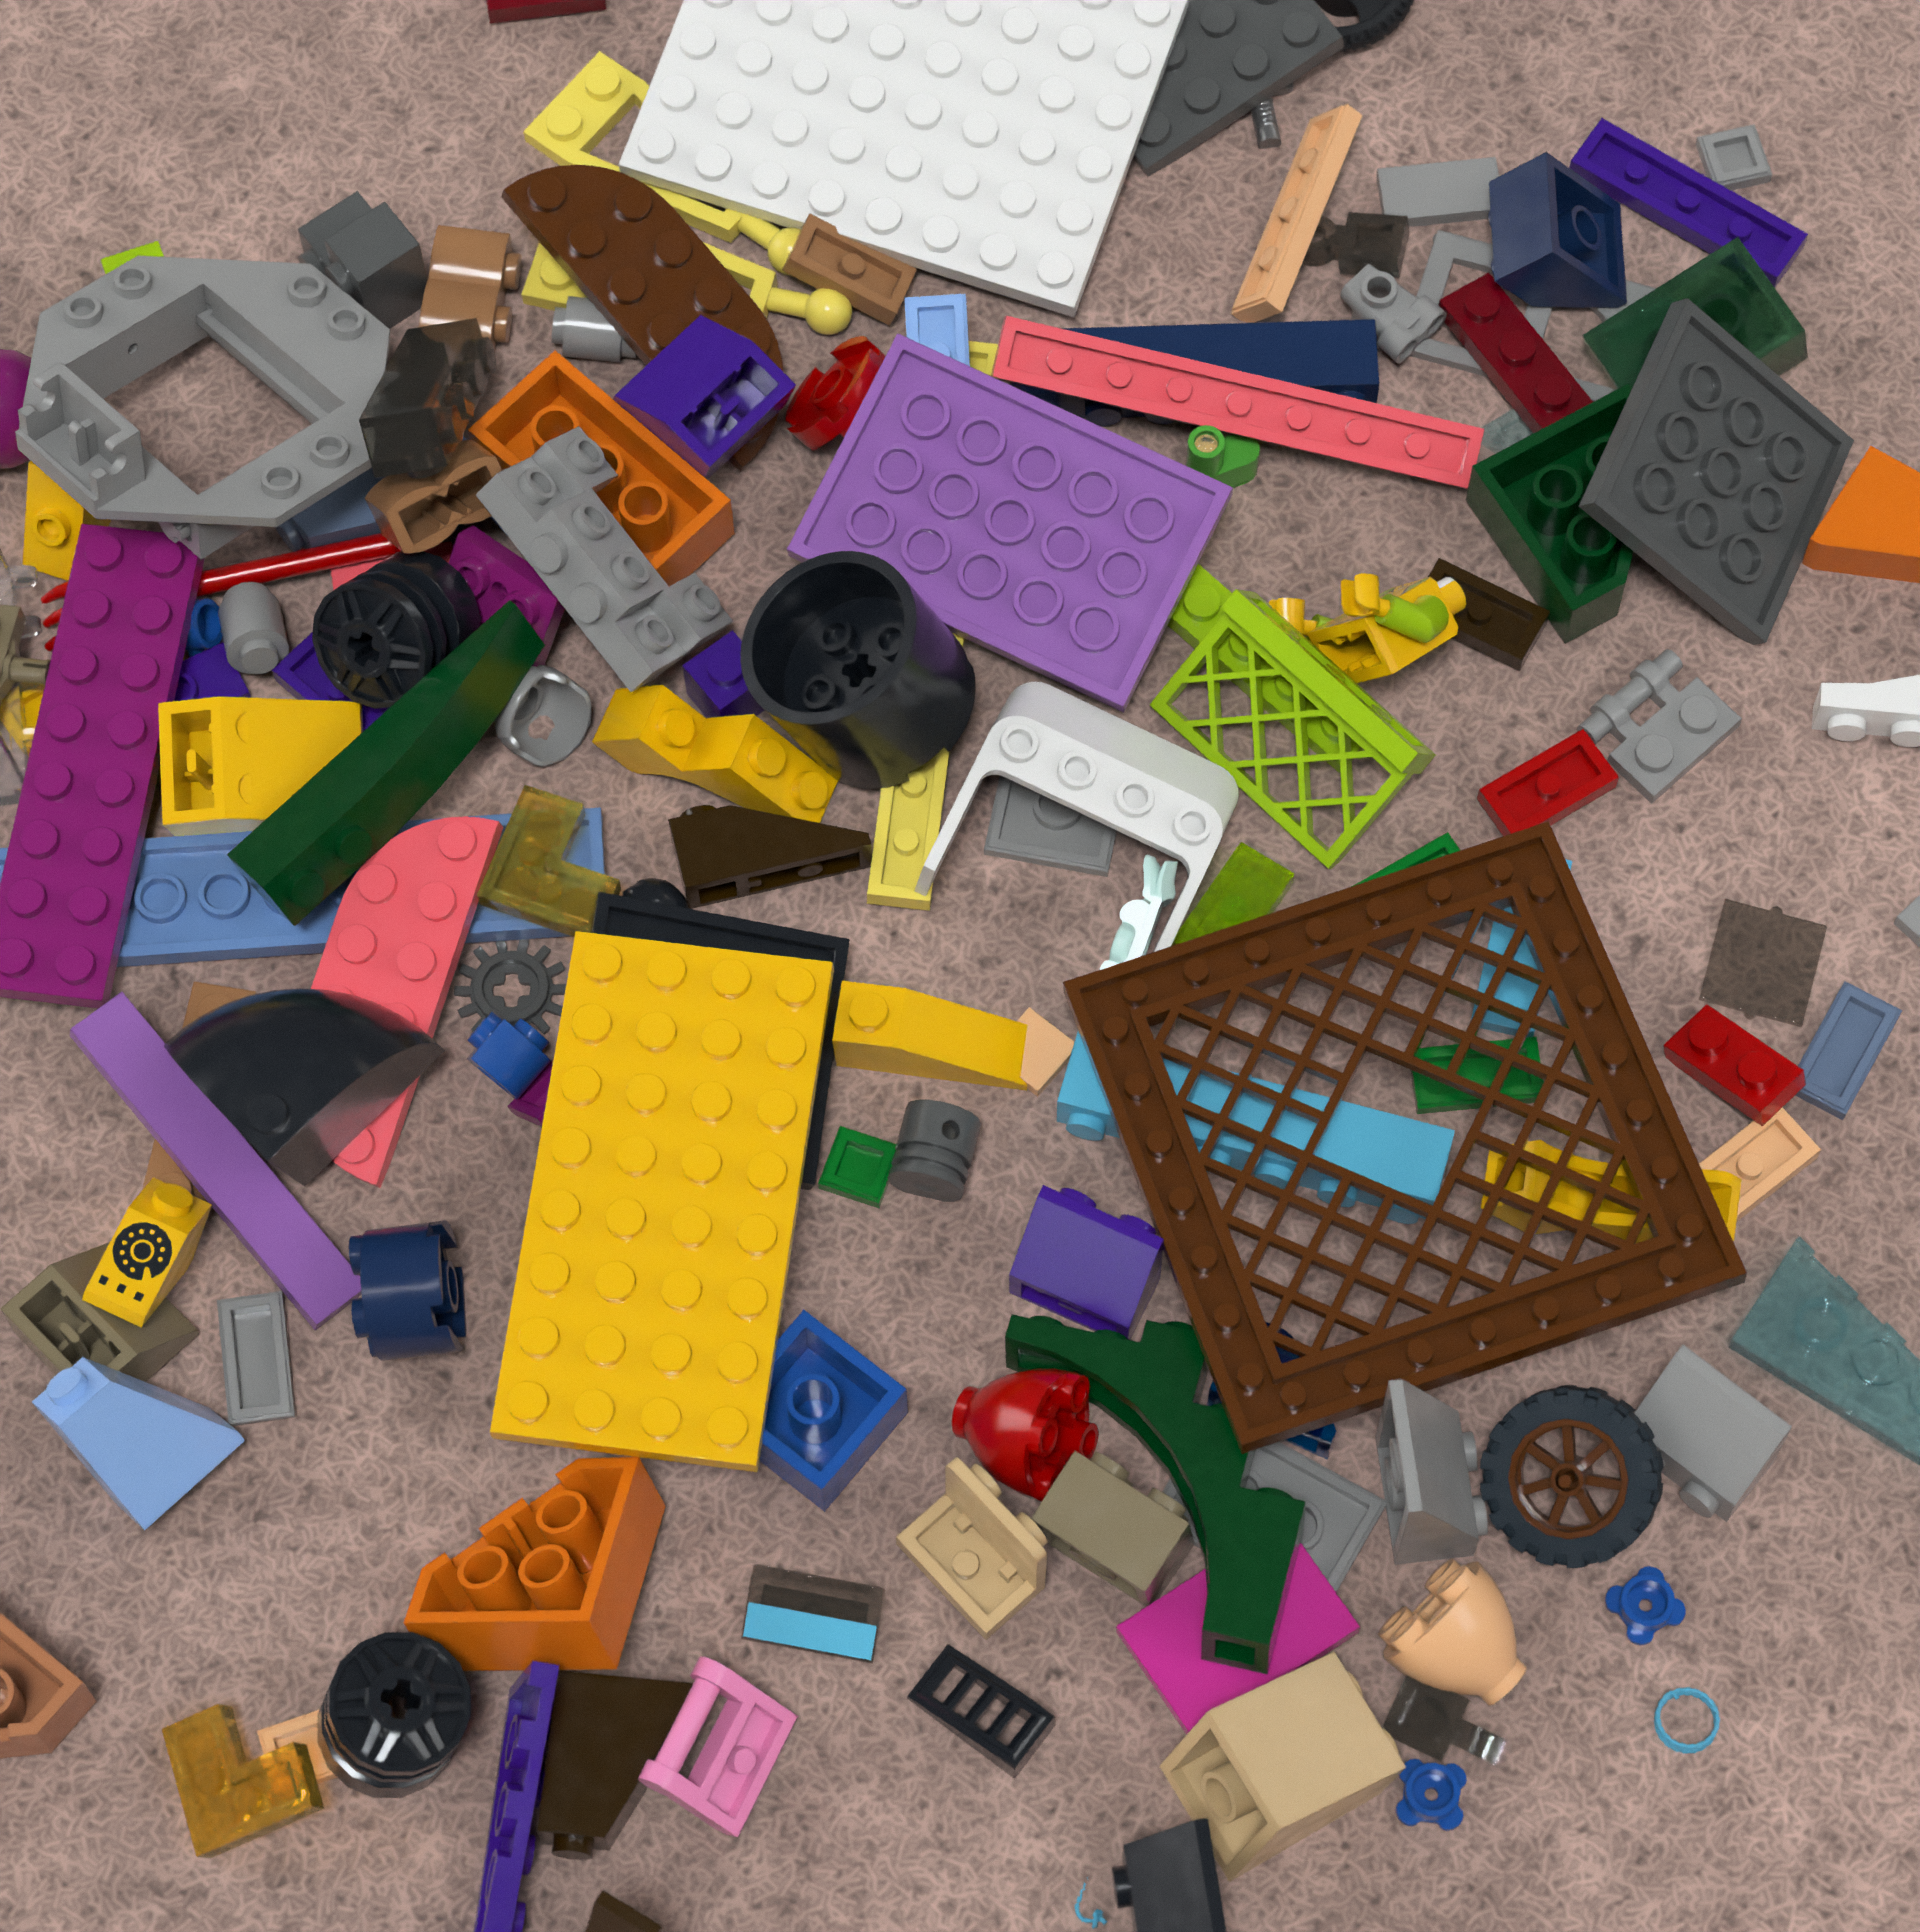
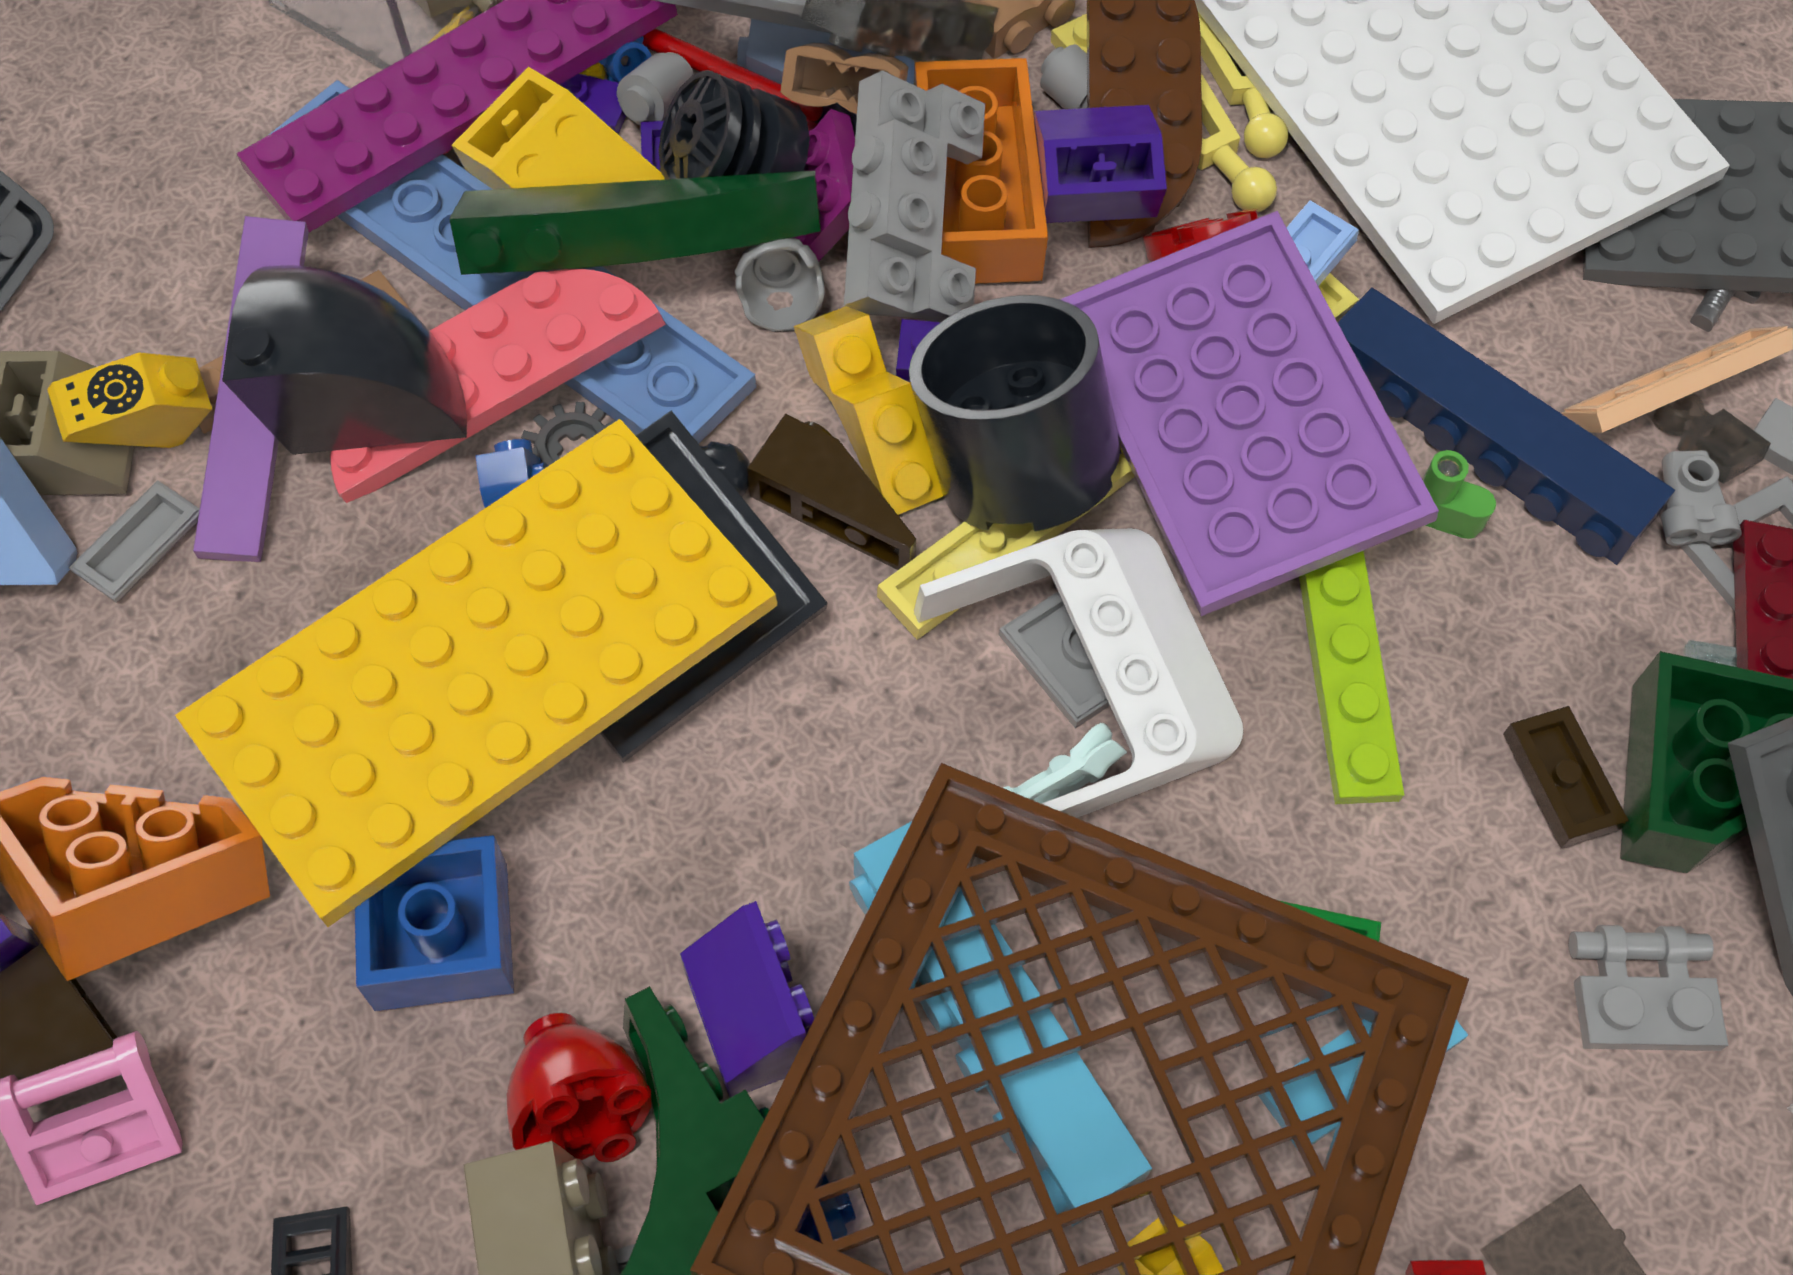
camera: 40 degrees right, 5 degrees down
dark blue brick [349,1220,467,1361] -> none
clear yellow plate [477,785,621,937] -> none
slope [741,1564,886,1664] -> none
medium nougat plate [782,213,917,326] -> none
green tile [818,1126,896,1208] -> none
yellow slope [832,981,1028,1091] -> none
dark grey piece [887,1099,981,1202] -> none
tan bracket [896,1457,1048,1640] -> none
coral plate [991,316,1484,489] -> none
light nougat tile [1017,1007,1074,1097] -> none
lime fence [1149,589,1436,869] -> none
clear neon green plate [1172,842,1295,946] -> none
torso [1269,573,1466,683] -> none
green tile [1410,1037,1544,1114] -> none
red plate [1477,729,1619,836] -> none

